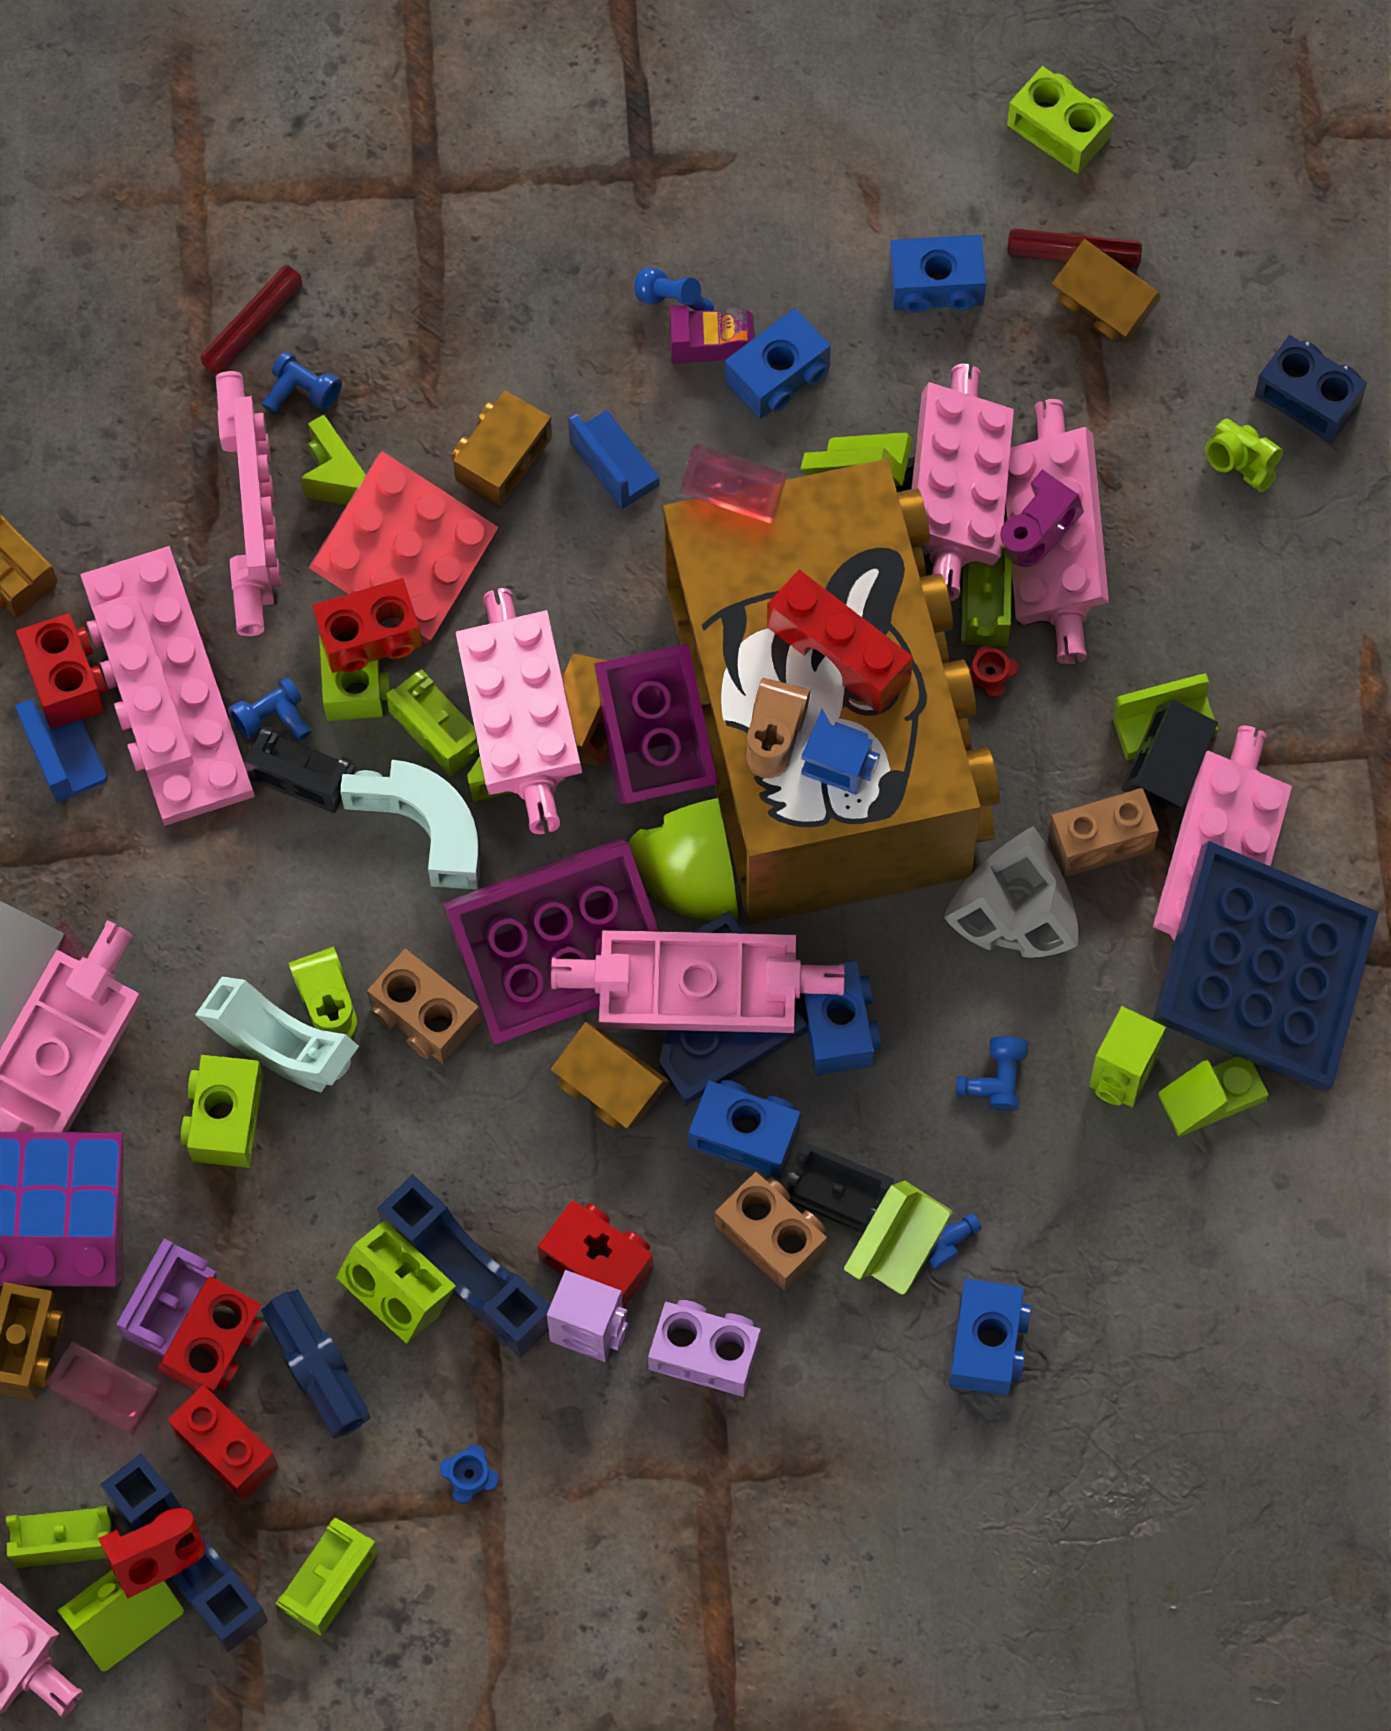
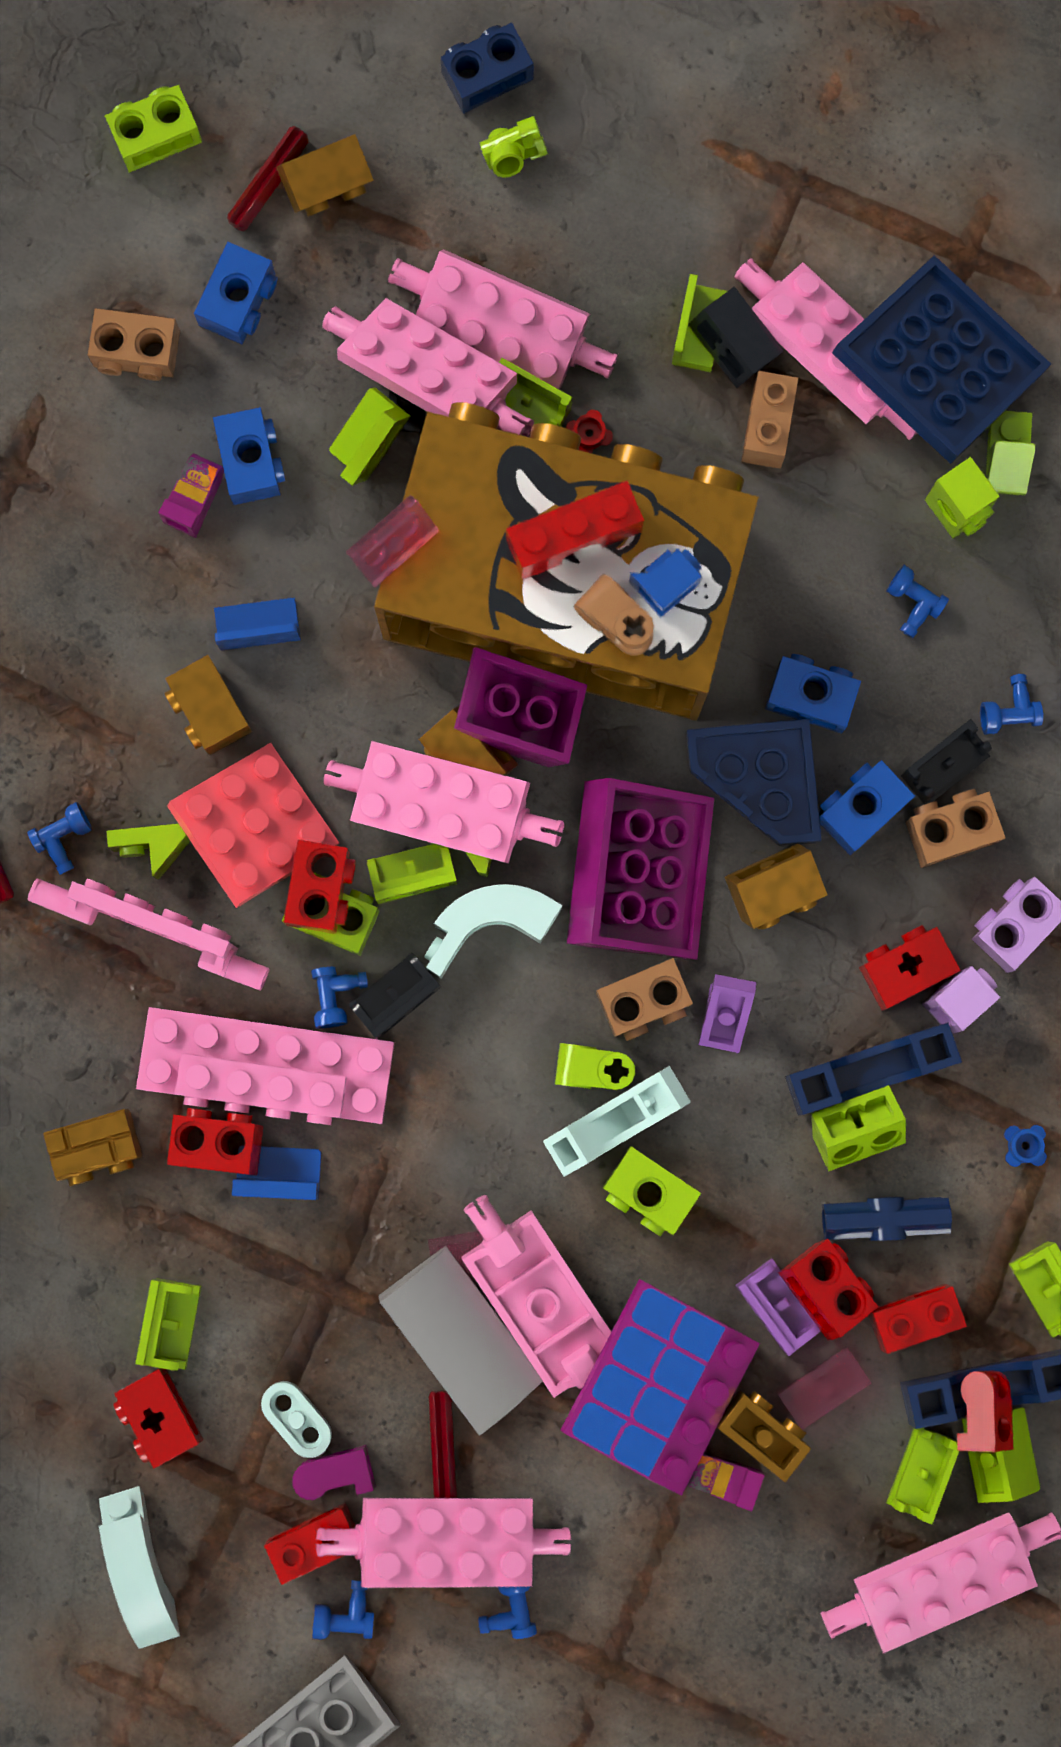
camera: 65 degrees left, 15 degrees up
bright pink plate [551,930,844,1033] -> none
lime brick [628,798,738,922] -> none
blue piece [634,267,714,311] -> none
lime panel [844,1181,953,1294] -> none
light grey brick [944,826,1078,958] -> none
magenta leg [1000,469,1084,567] -> none
none -> medium nougat brick [88,308,180,381]
none -> medium lavender slope [699,974,756,1053]

